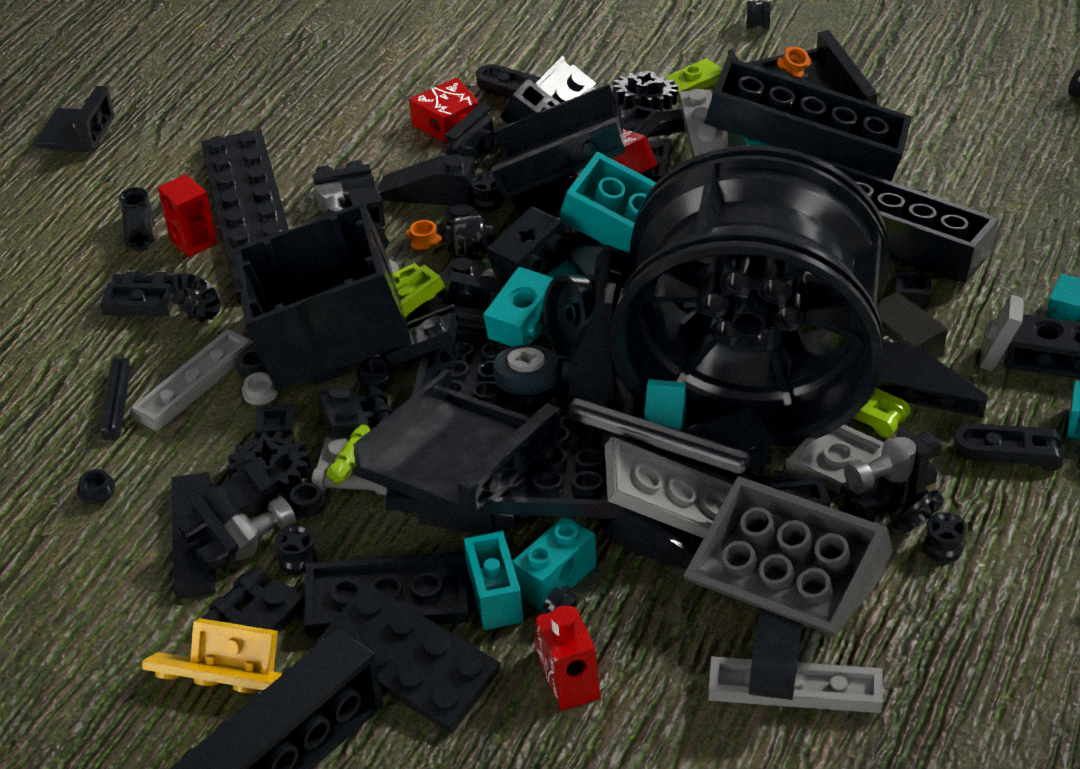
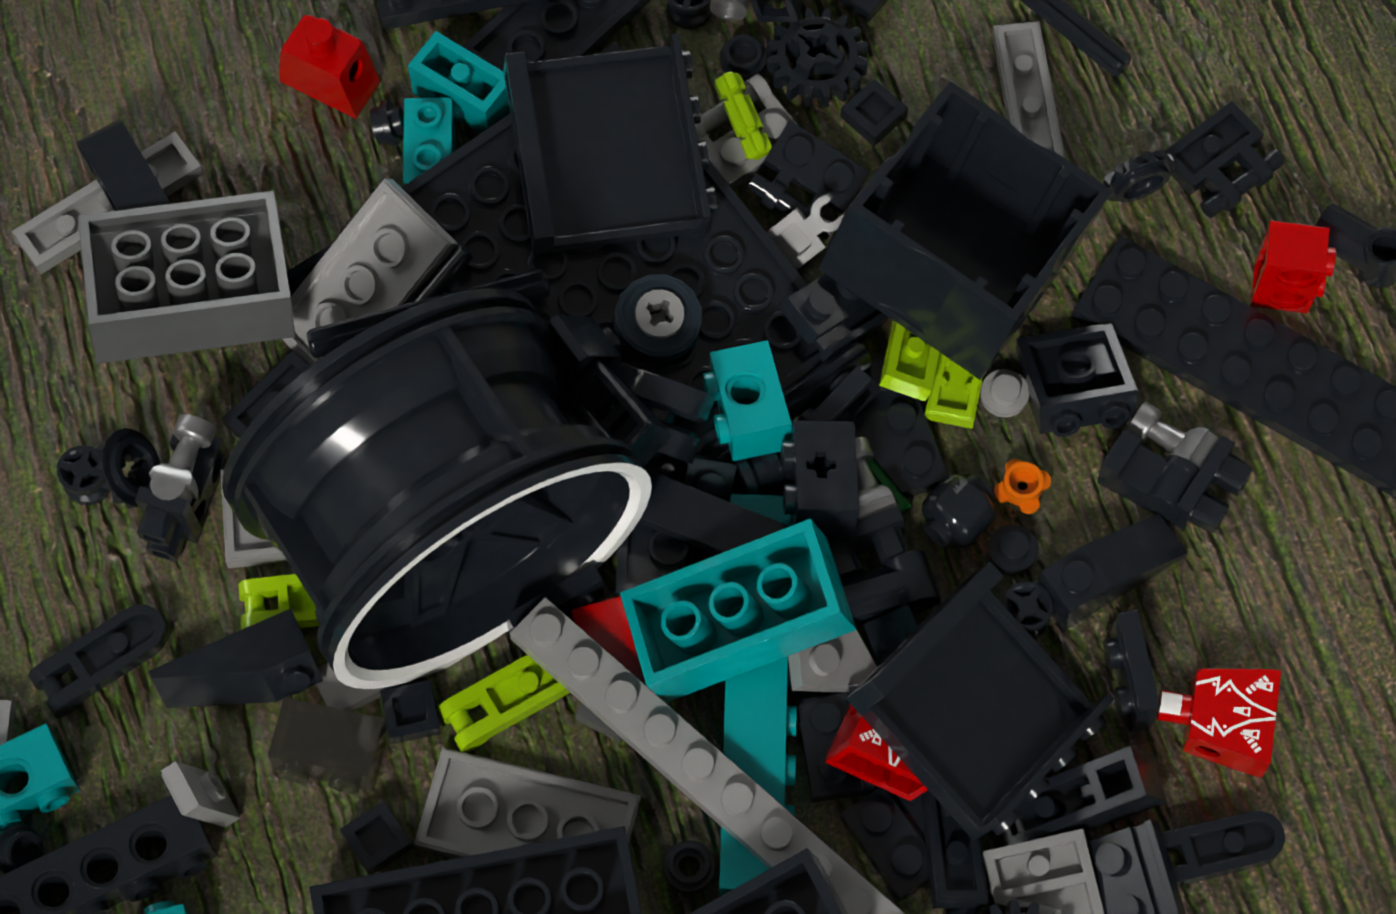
camera: 135 degrees right, 25 degrees up
none -> light grey plate [767,193,845,270]

